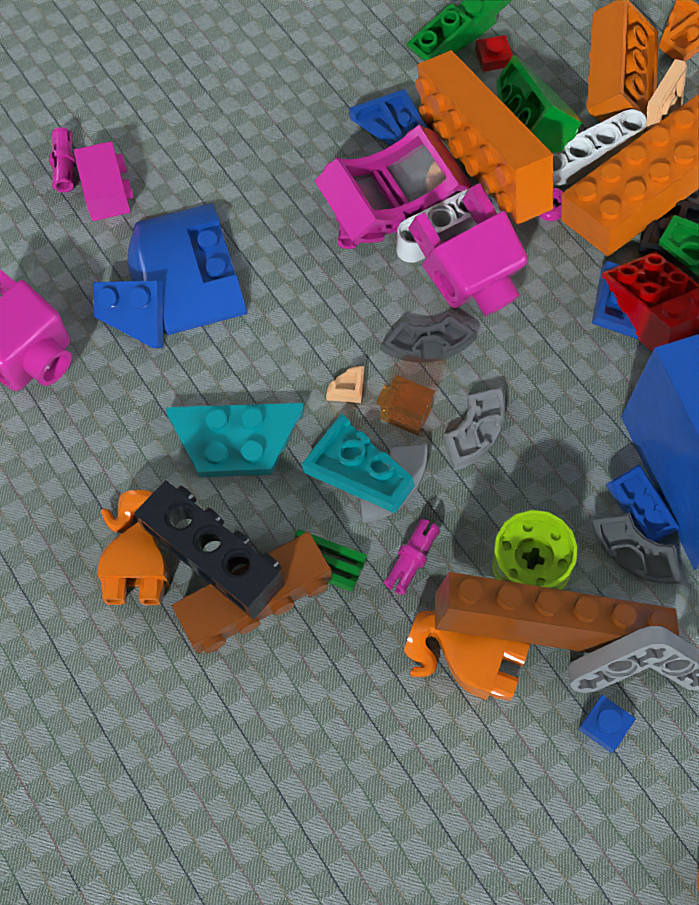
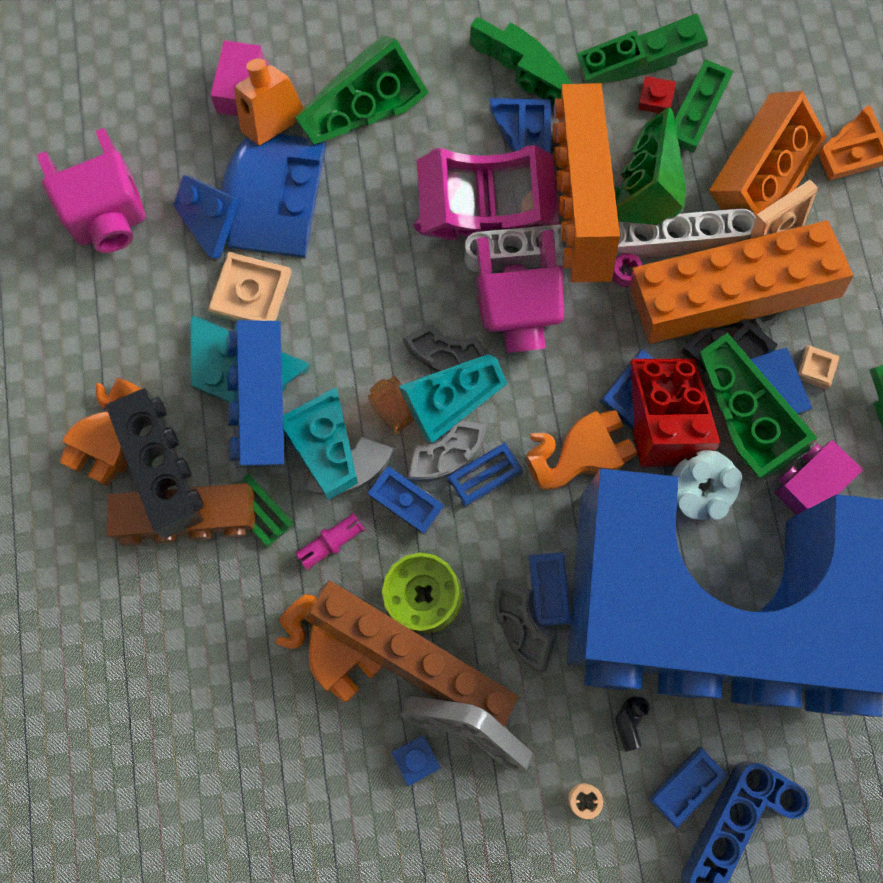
camera: 25 degrees right, 10 degrees up
dark pink pin [49,127,76,193] -> none
light nougat tile [326,366,364,403] -> none
none -> light nougat tile [207,252,292,322]
none -> blue brick [226,320,284,468]
none -> orange torso [234,58,304,146]
none -> green wedge [294,35,429,144]
none -> blue plate [367,466,444,535]
none -> teal wing [398,354,508,443]
none -> blue tile [447,442,523,508]
none -> green slope [470,16,571,107]
none -> orange hips [525,410,637,490]
none -> green plate [675,59,734,153]

